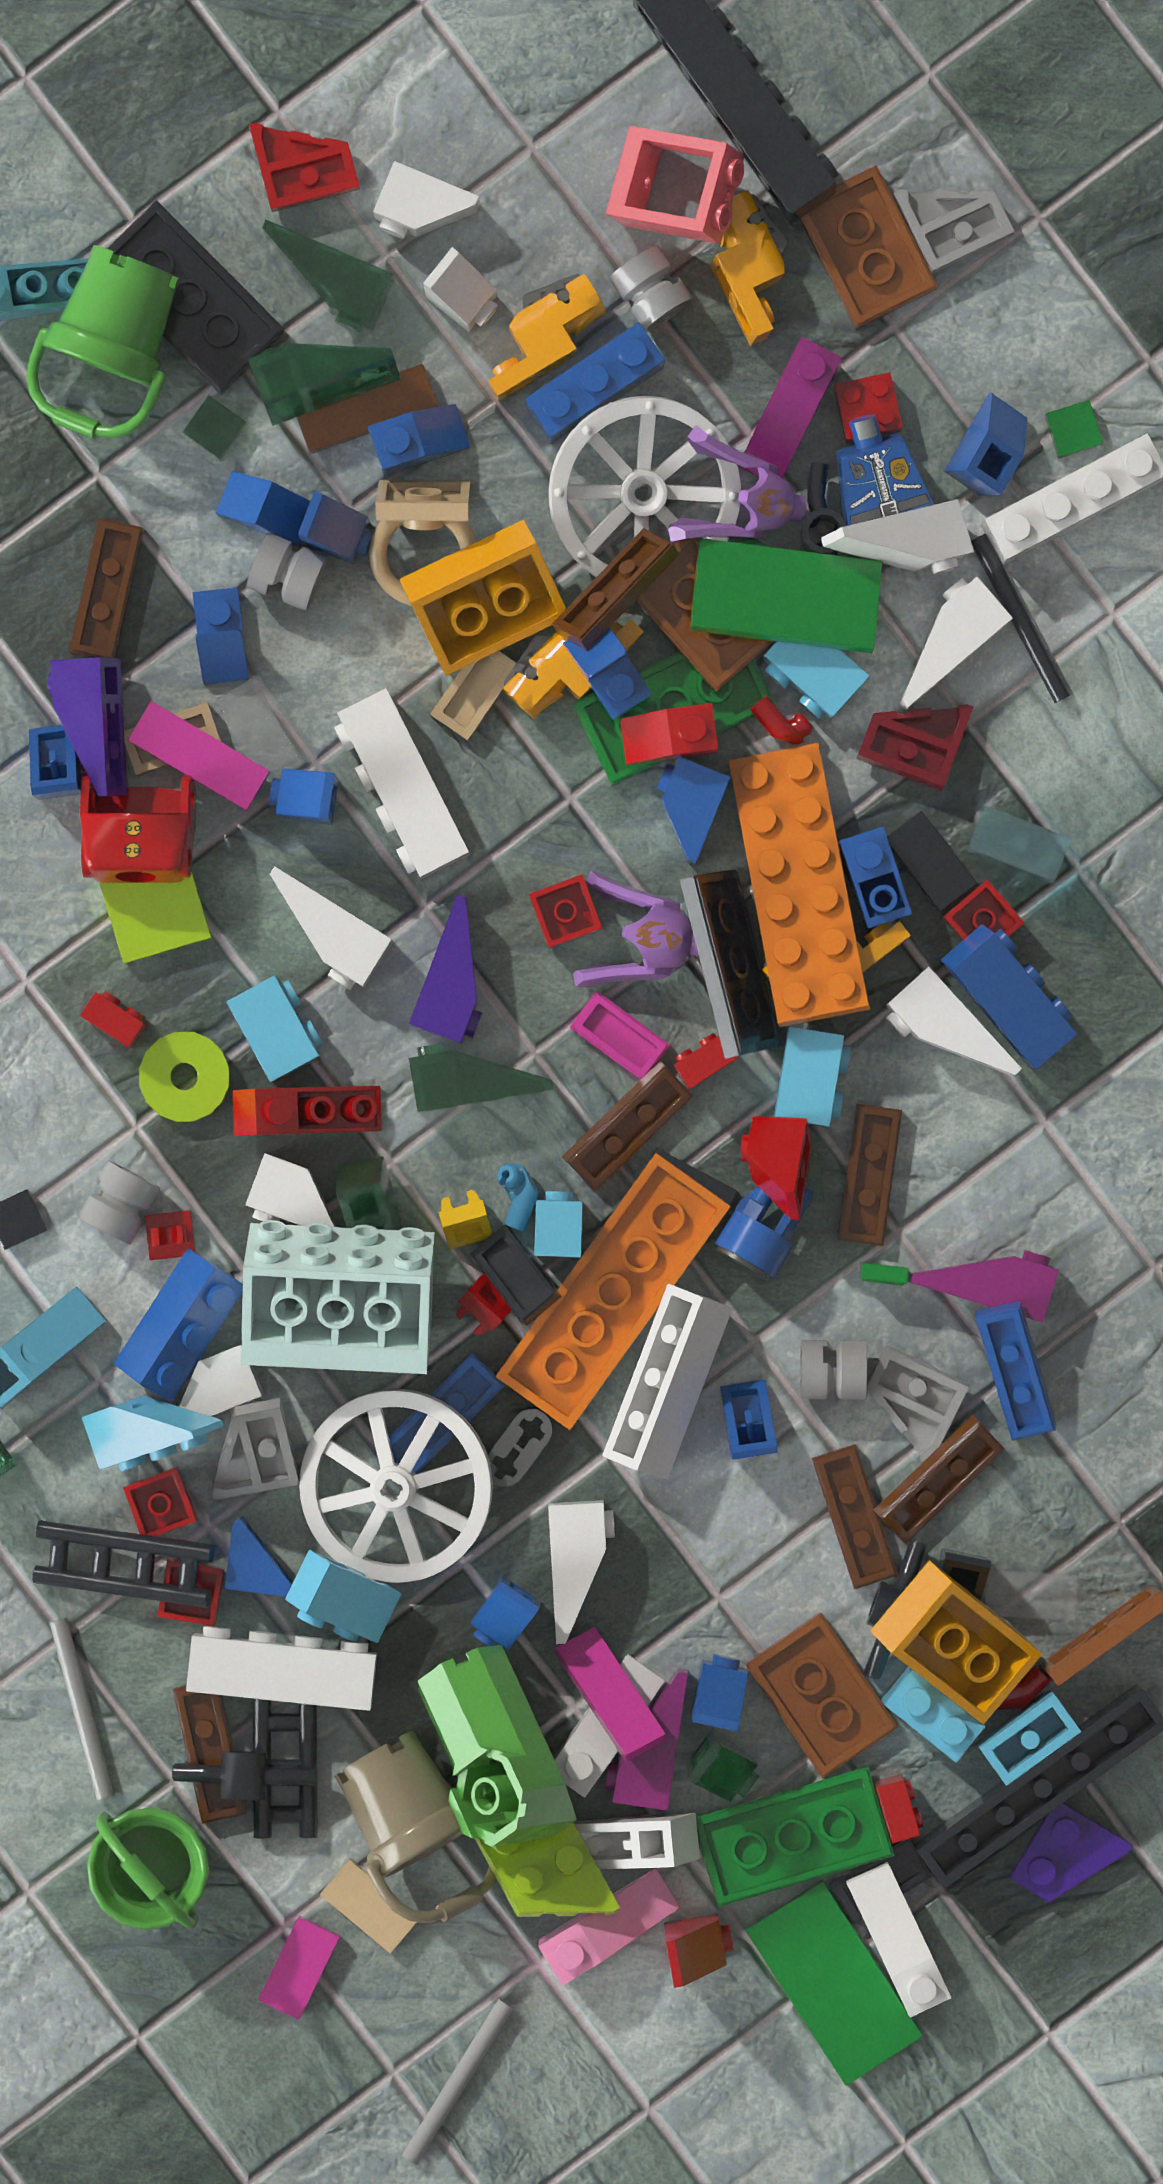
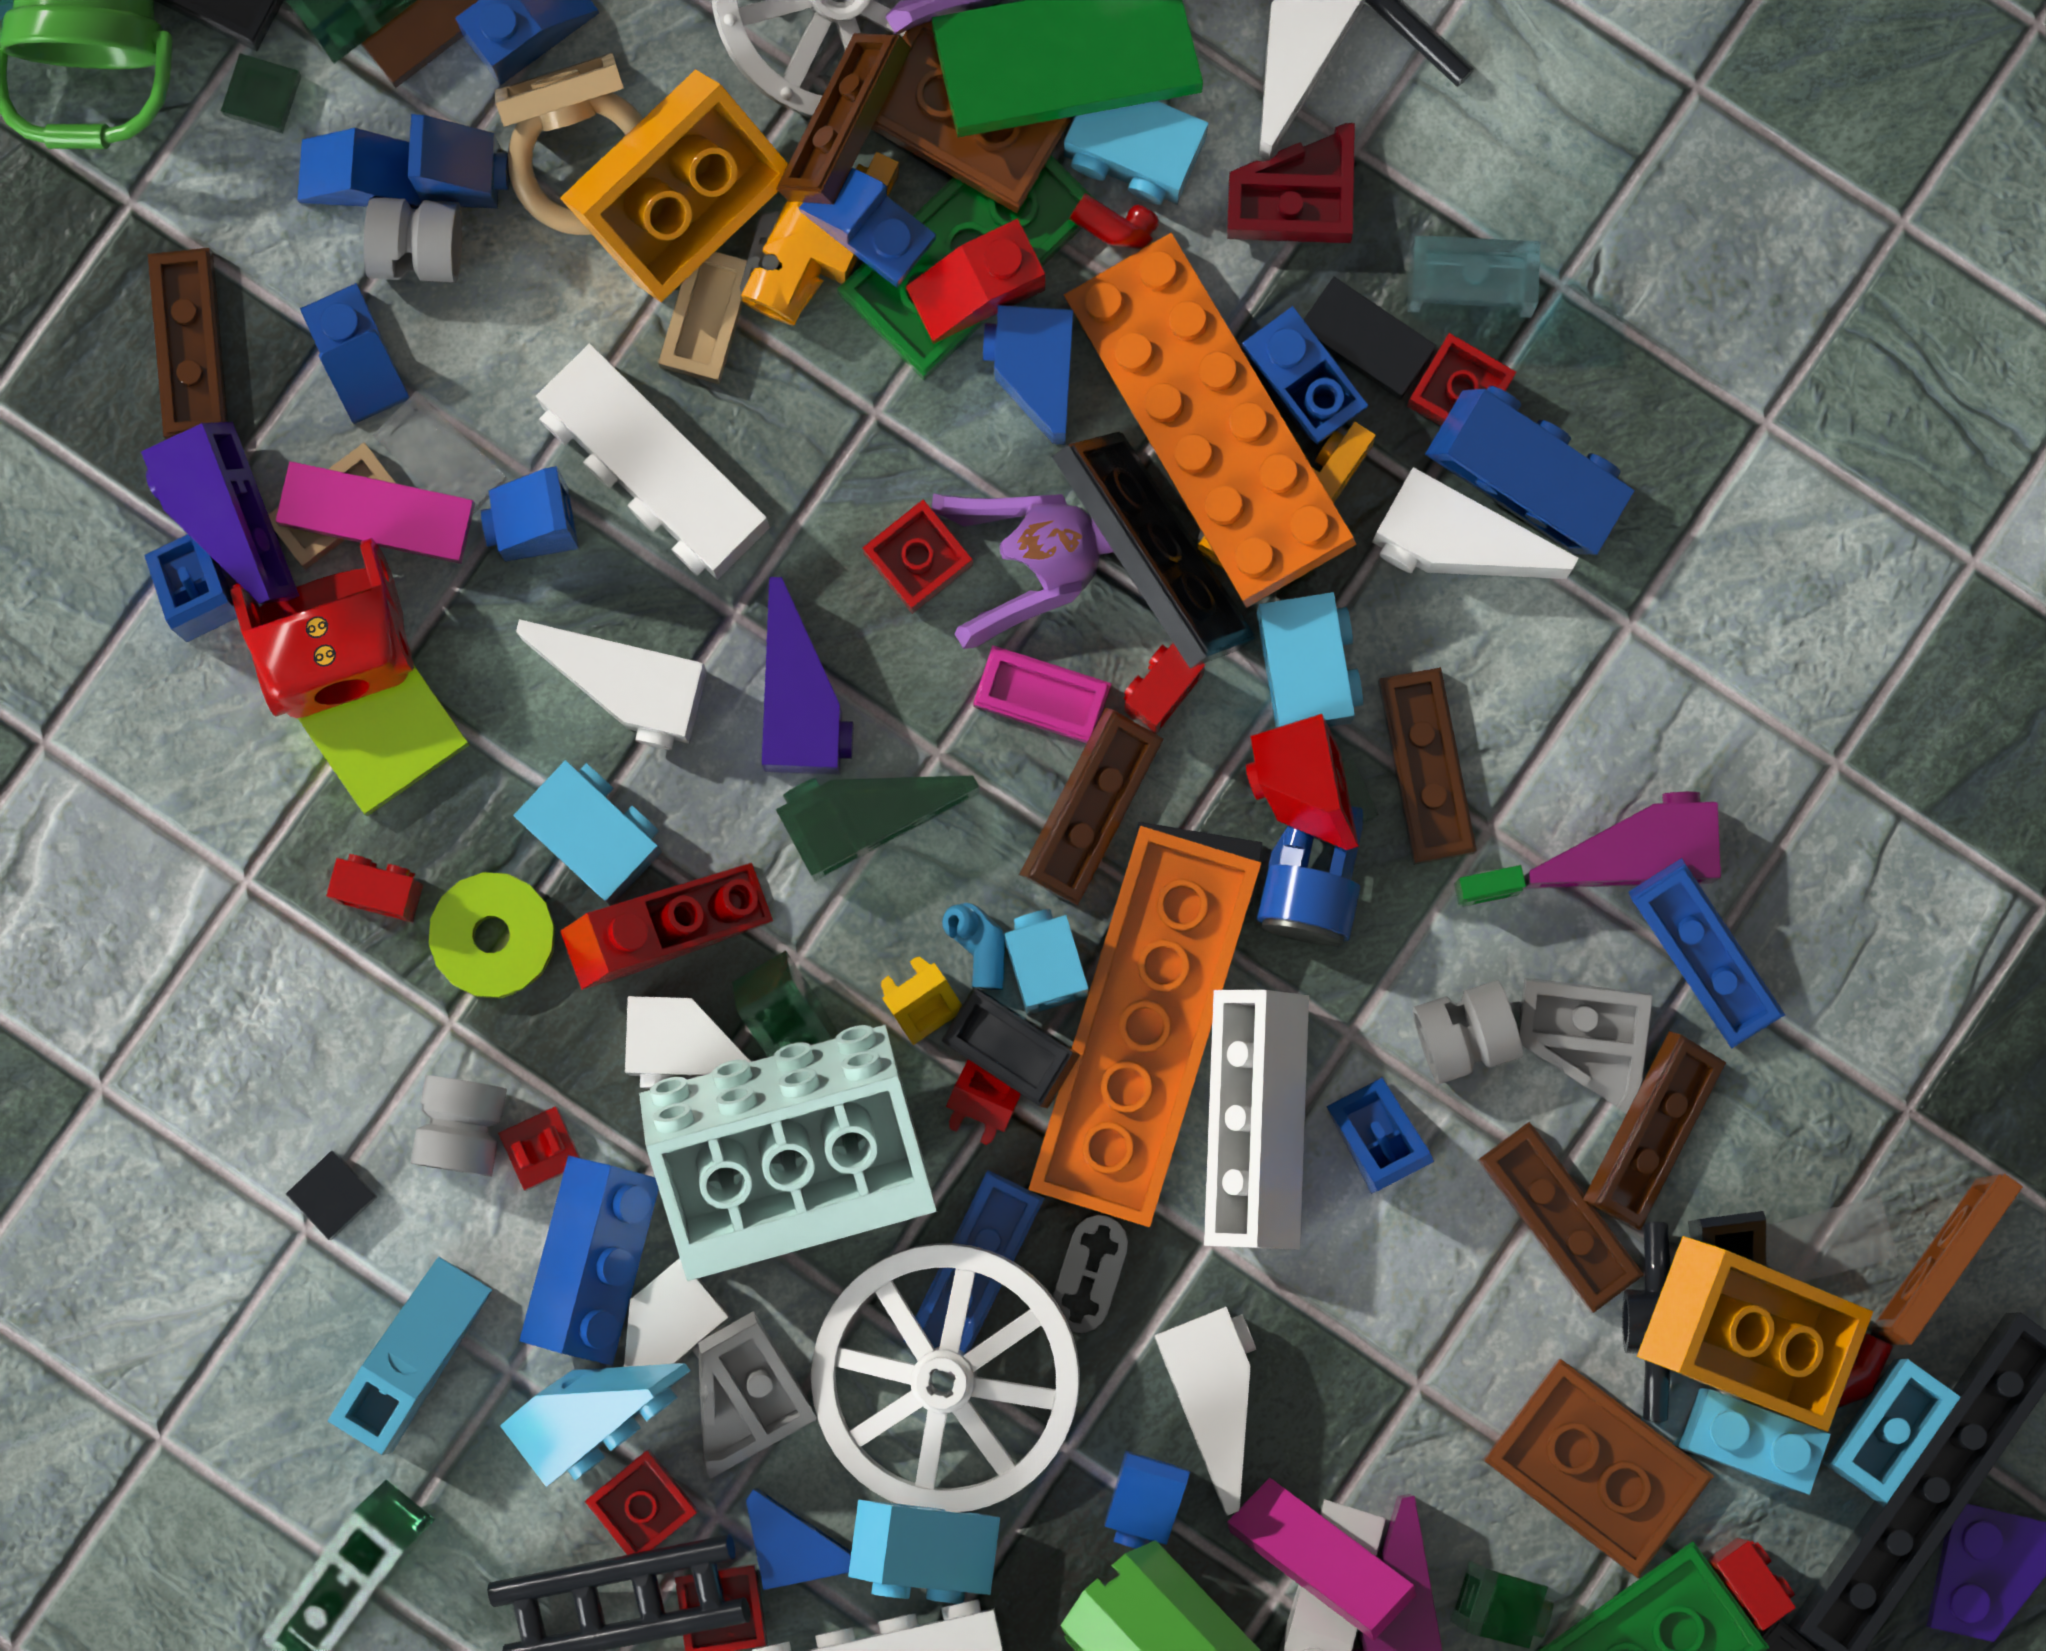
camera: 20 degrees left, 5 degrees down
blue slope [690,1654,748,1732] -> none

